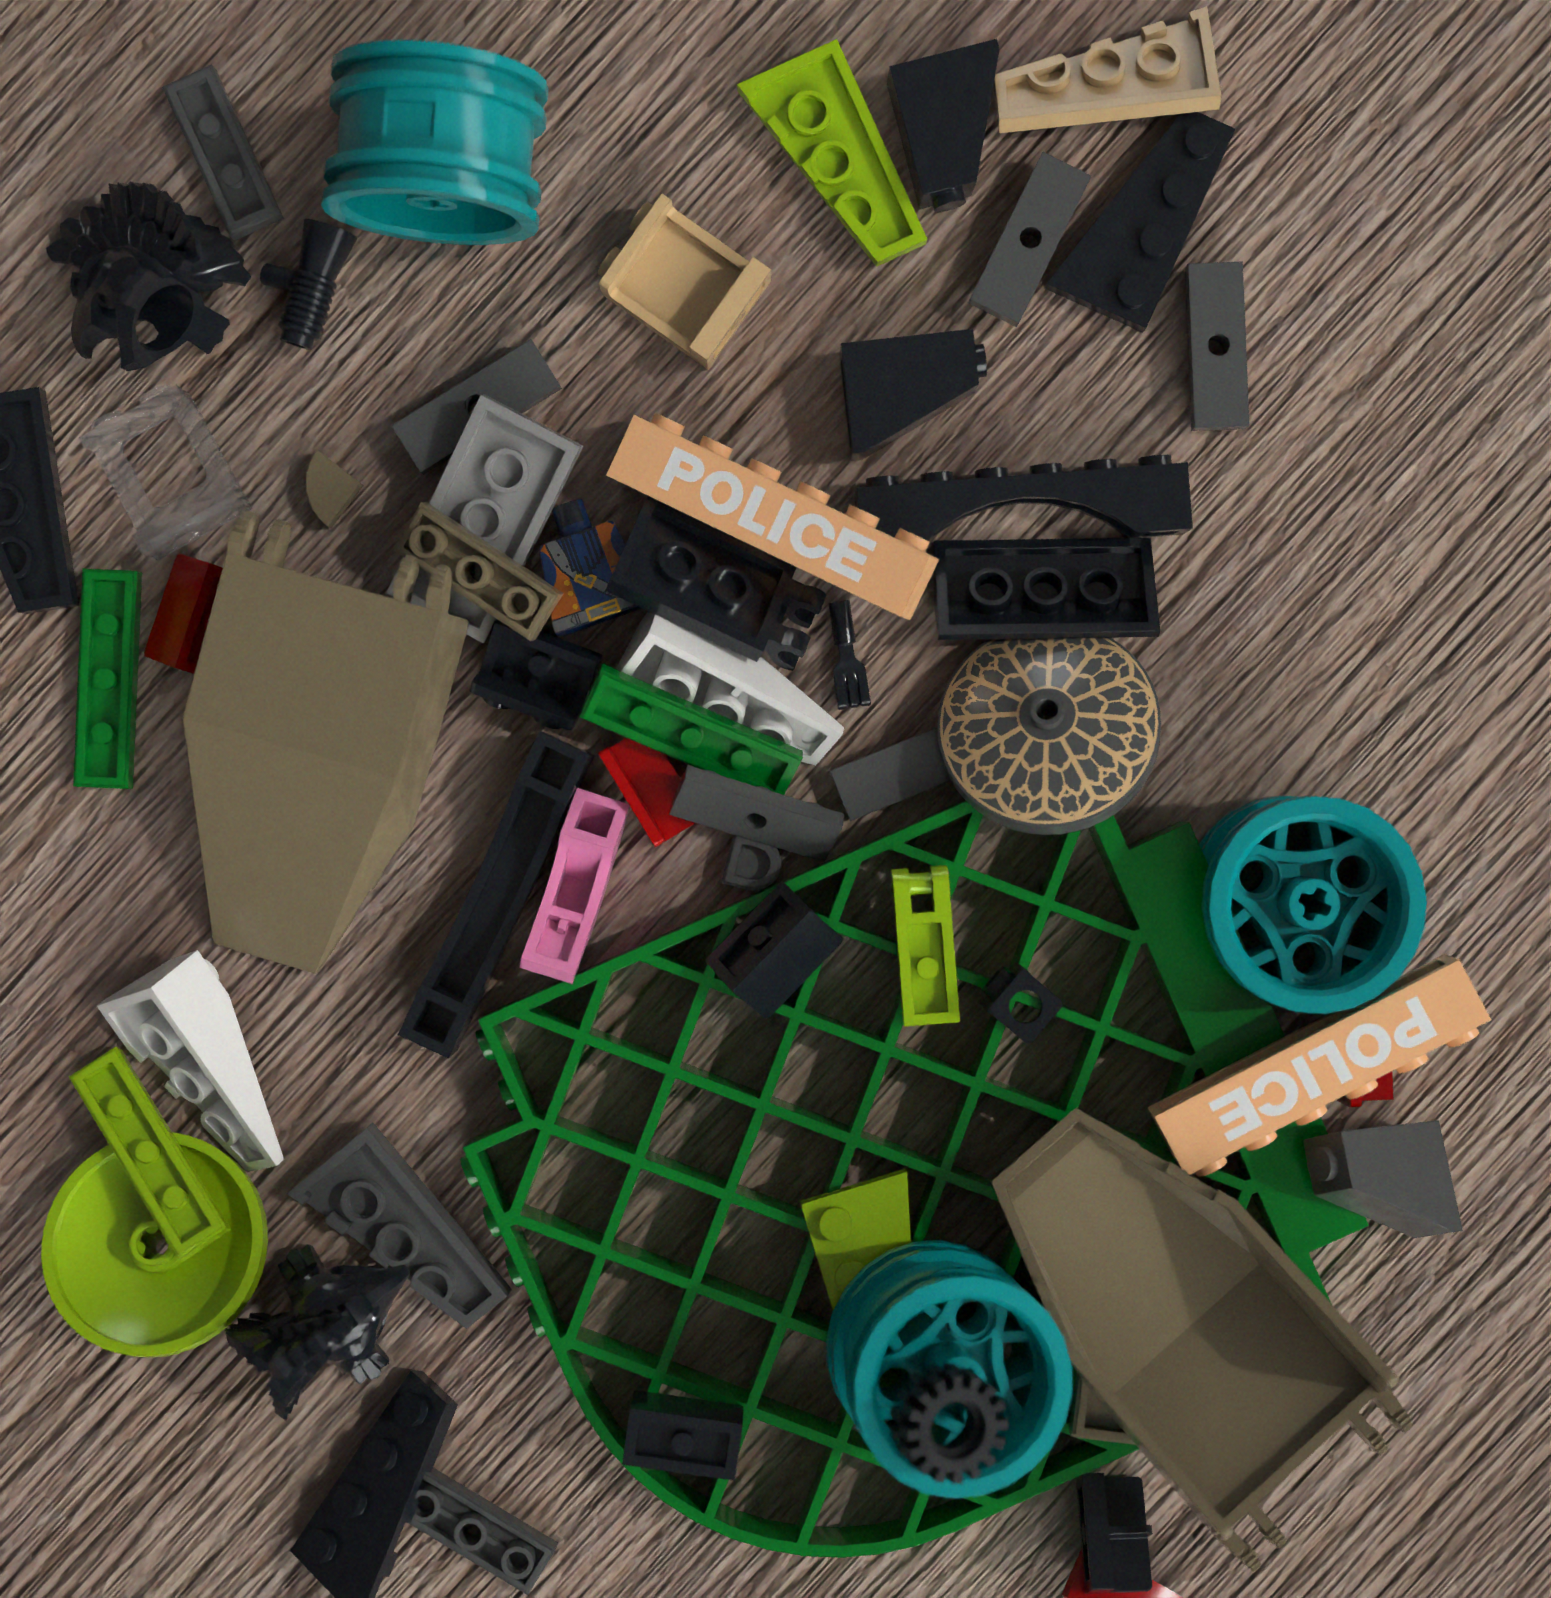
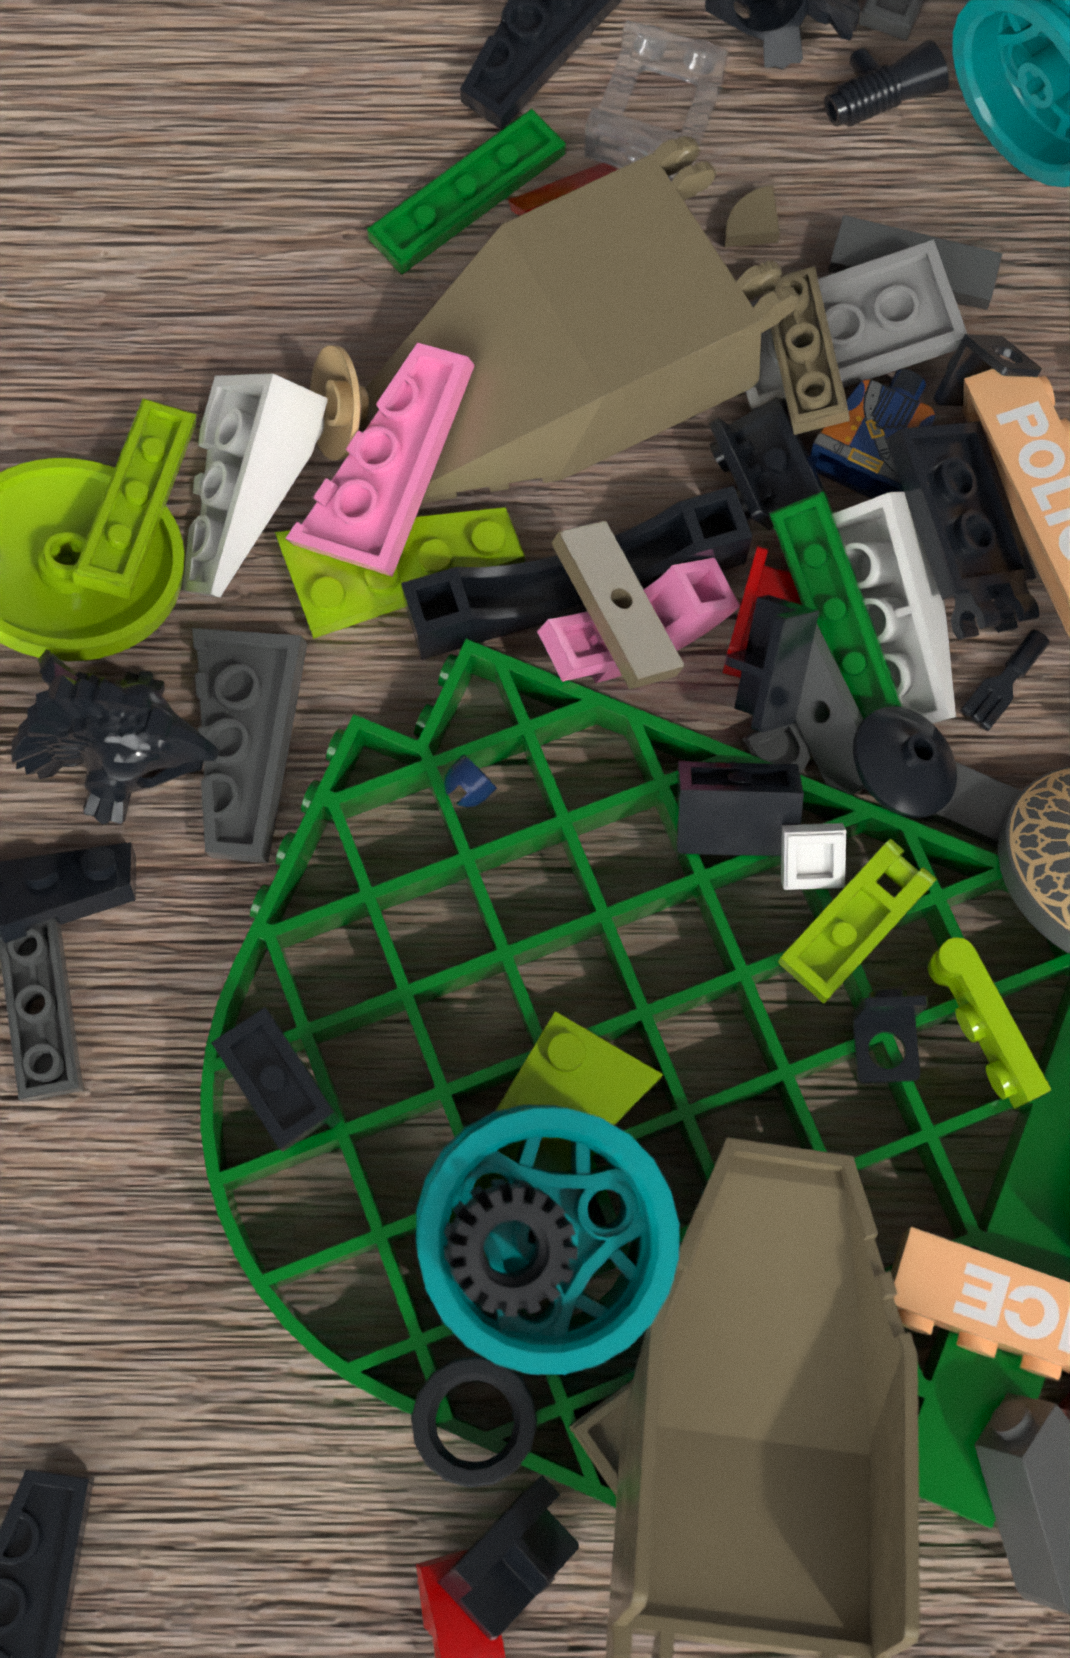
camera: 45 degrees right, 15 degrees down
none -> lime wing [275,507,525,639]
none -> bright pink wing [285,343,475,577]
none -> tan dish [310,345,369,460]
none -> black tyre [411,1356,537,1488]
none -> dark blue hinge [444,754,497,808]
none -> dark tan tile [551,521,685,690]
none -> black panel [725,595,819,733]
none -> white tile [781,823,846,890]
none -> black dish [853,707,957,818]
none -> lime plate [927,937,1051,1109]
none -> black bracket [933,334,1042,406]

